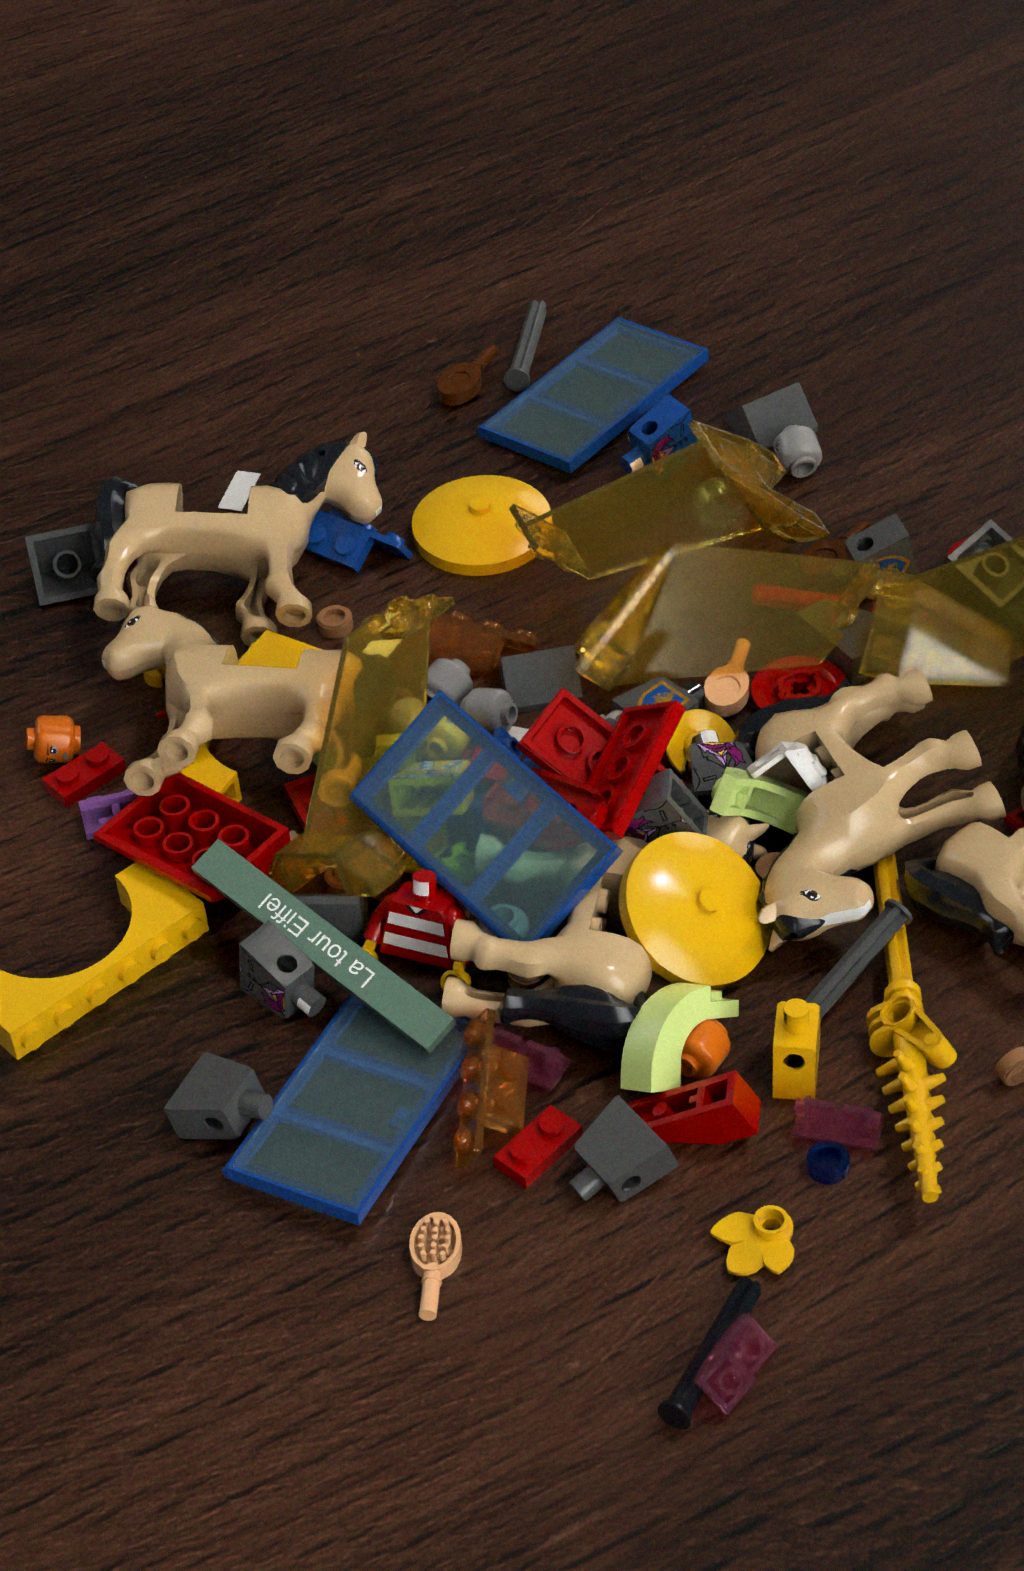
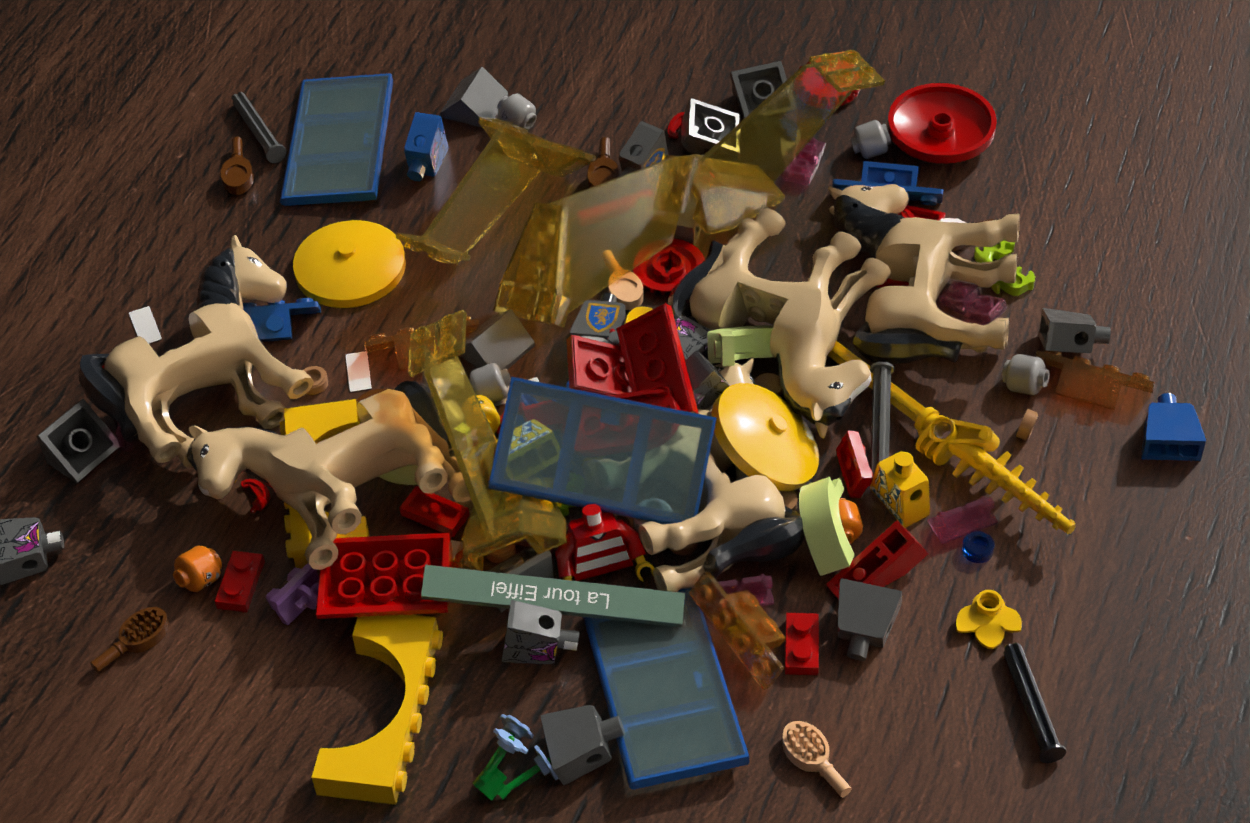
camera: 40 degrees left, 5 degrees up
clear pink slope [694,1313,778,1414] -> none
white piece [747,741,830,792] -> none
none -> plant [472,714,559,801]
none -> red plate [835,431,873,498]

